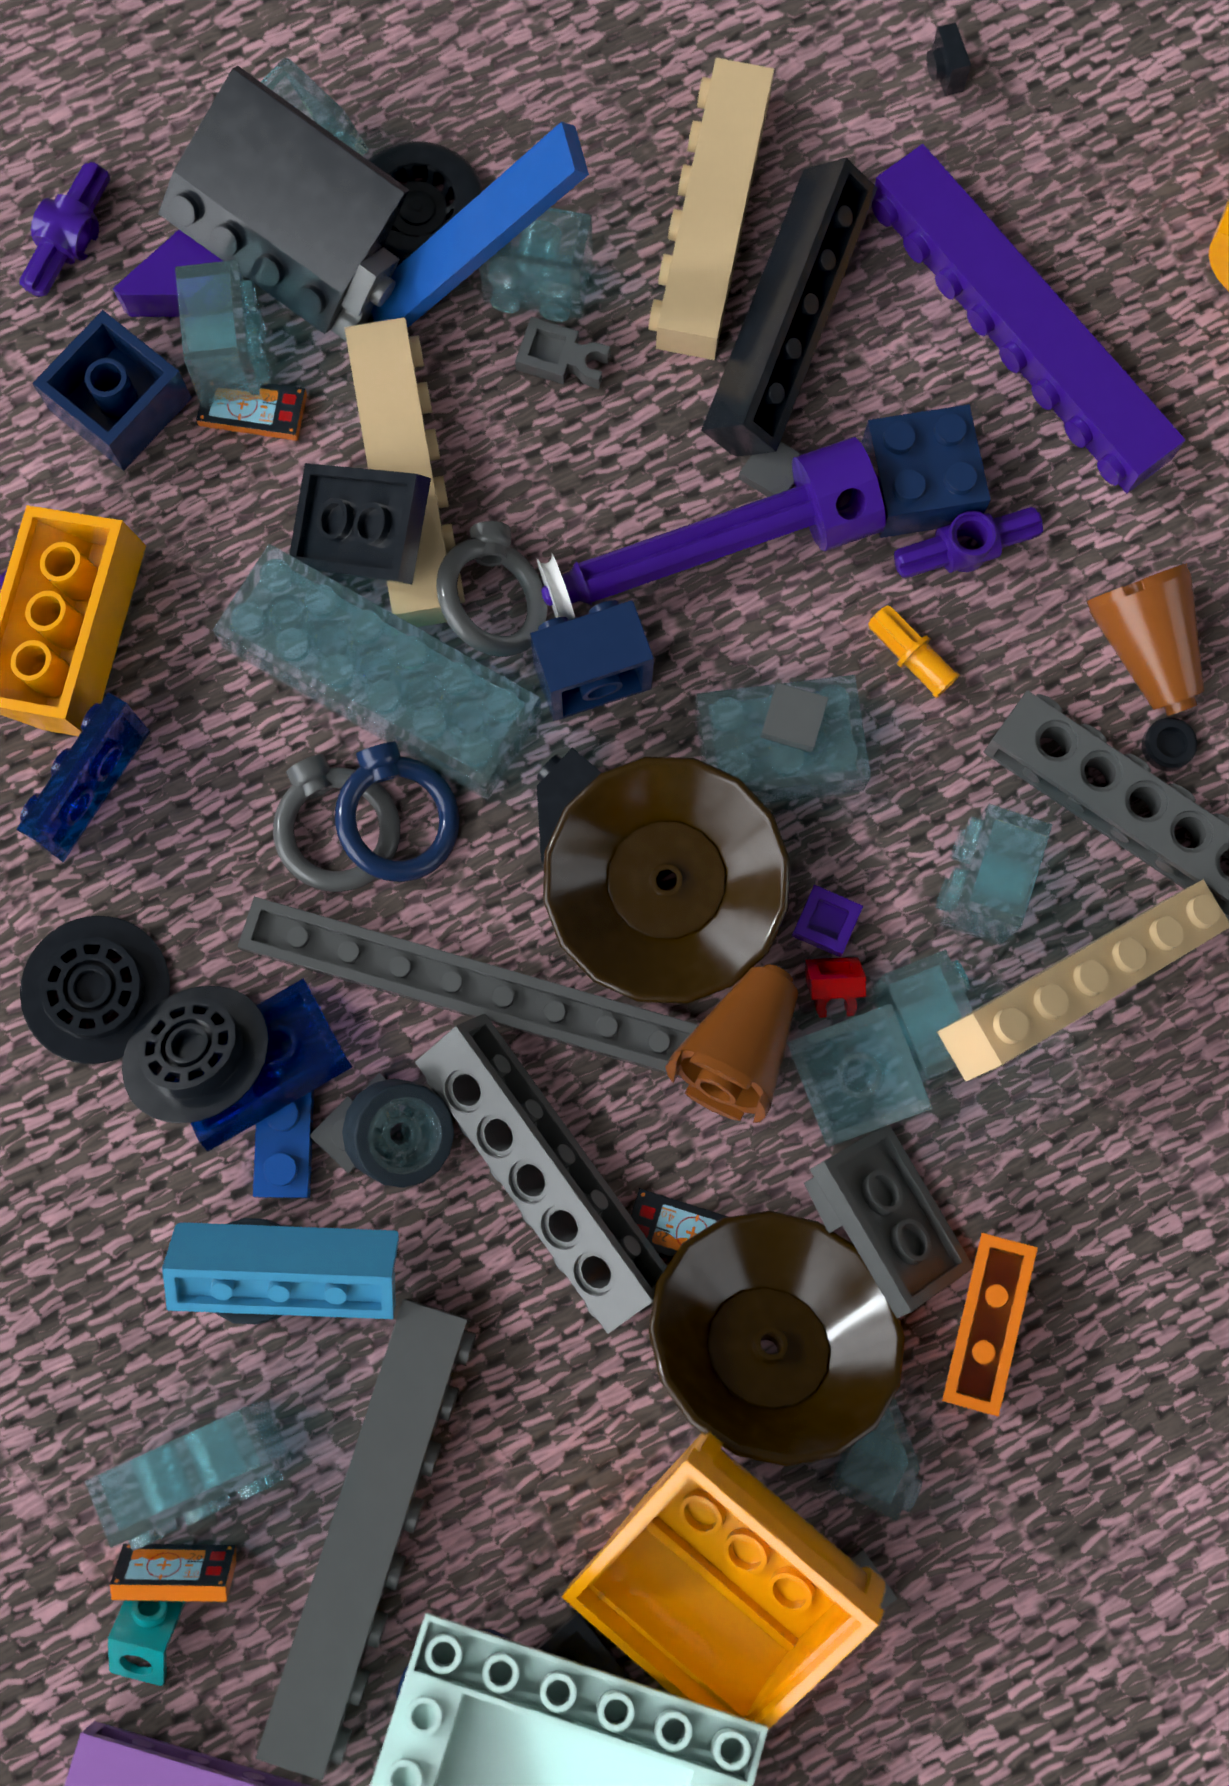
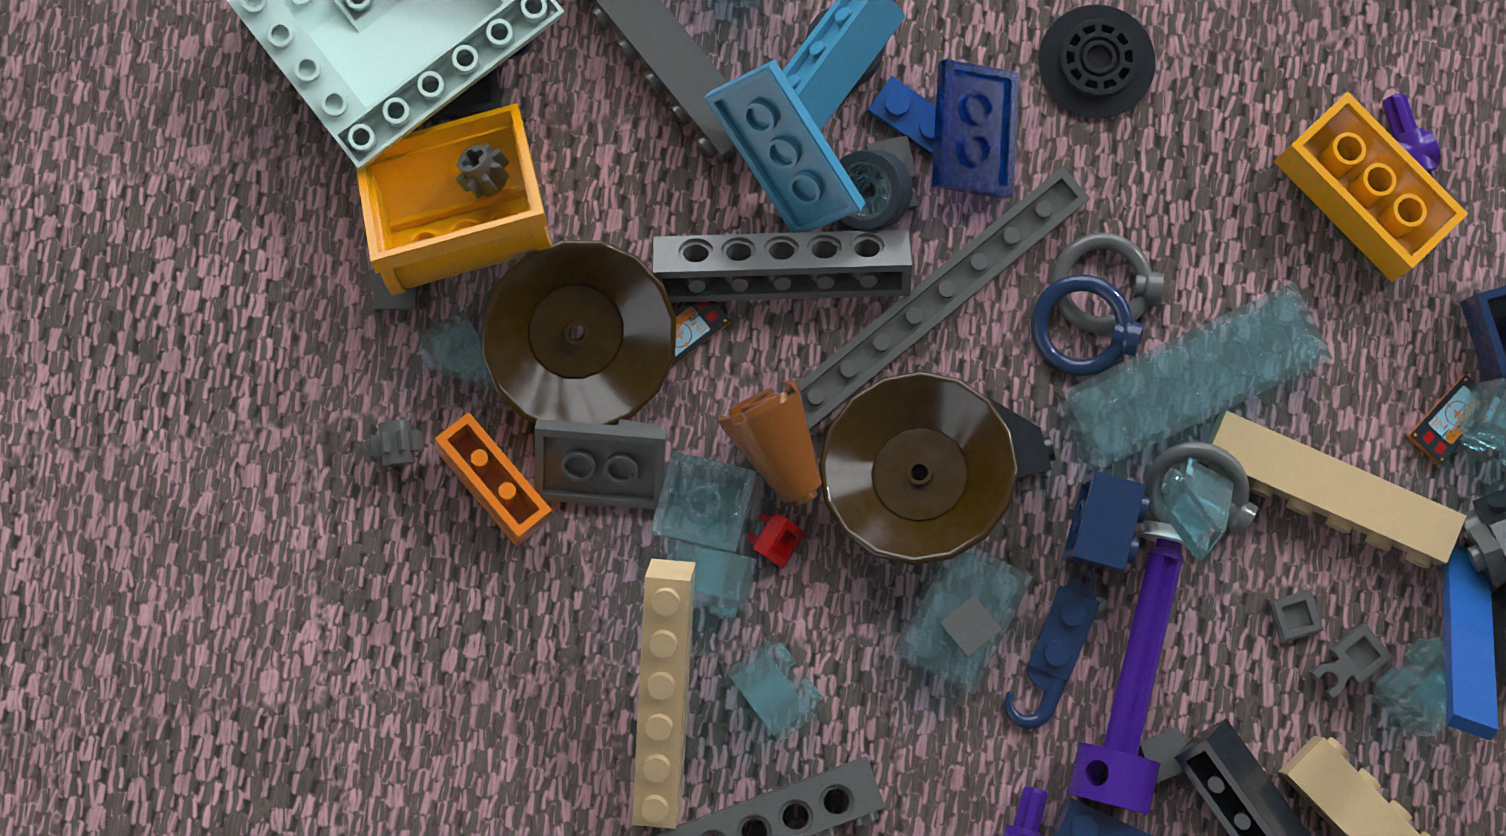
camera: 125 degrees right, 5 degrees up
clear blue plate [16,692,150,862] -> none
black wheel [122,986,268,1124] -> none
black plate [287,463,431,585] -> none
dark purple plate [791,884,863,957] -> none
light orange axle [868,605,960,698] -> none
none -> dark grey gear [369,420,424,467]
none -> dark grey gear [456,143,510,199]
none -> dark azure tile [704,59,865,233]
none -> dark blue plate [1004,568,1101,729]
none -> clear light blue slope [1161,458,1234,561]
none -> dark grey tile [1268,589,1324,643]

